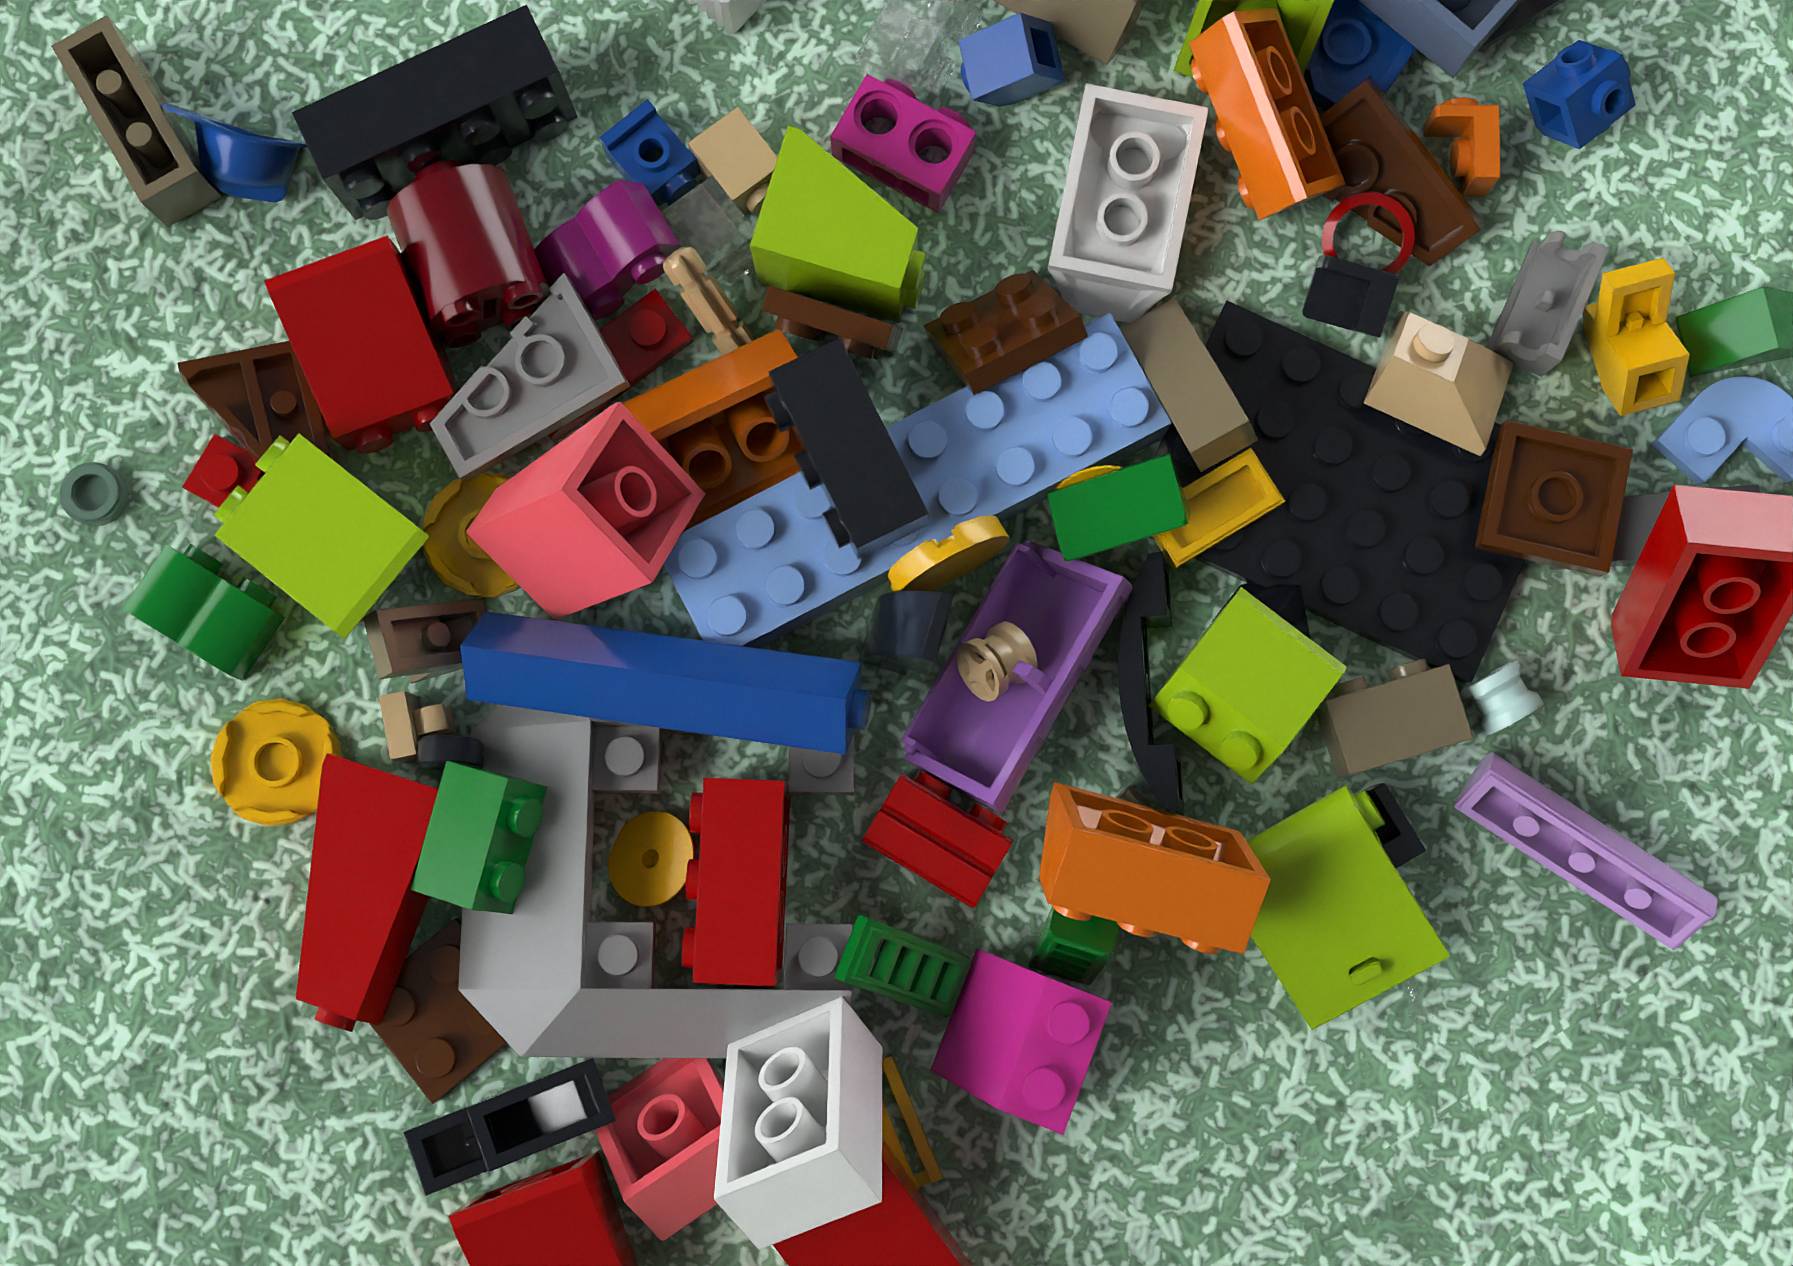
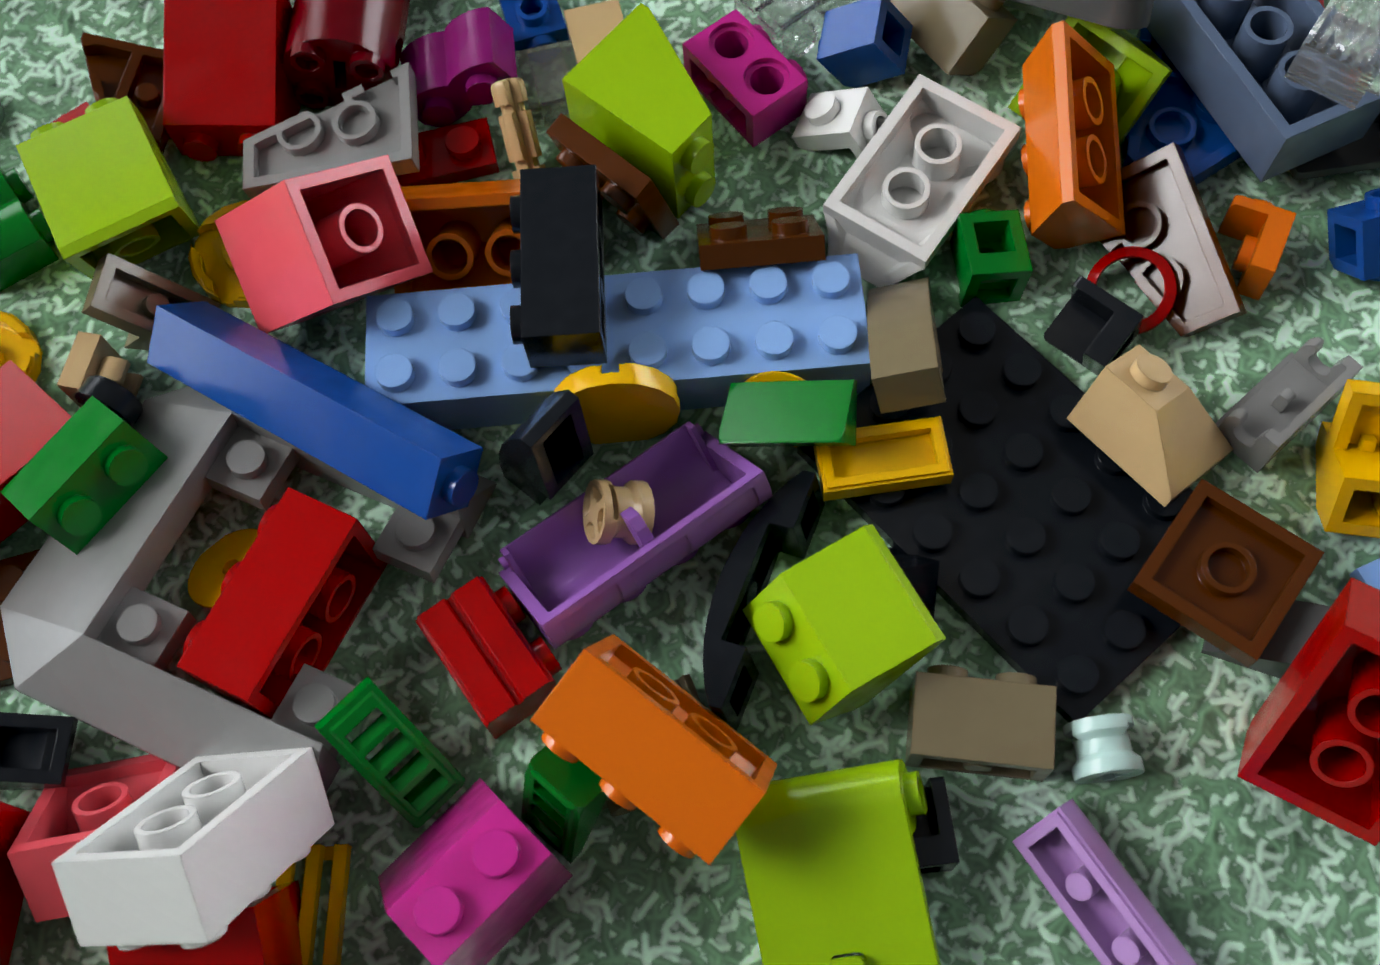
camera: 30 degrees right, 15 degrees down
none -> white bracket [792,87,888,158]
none -> green brick [950,209,1033,307]

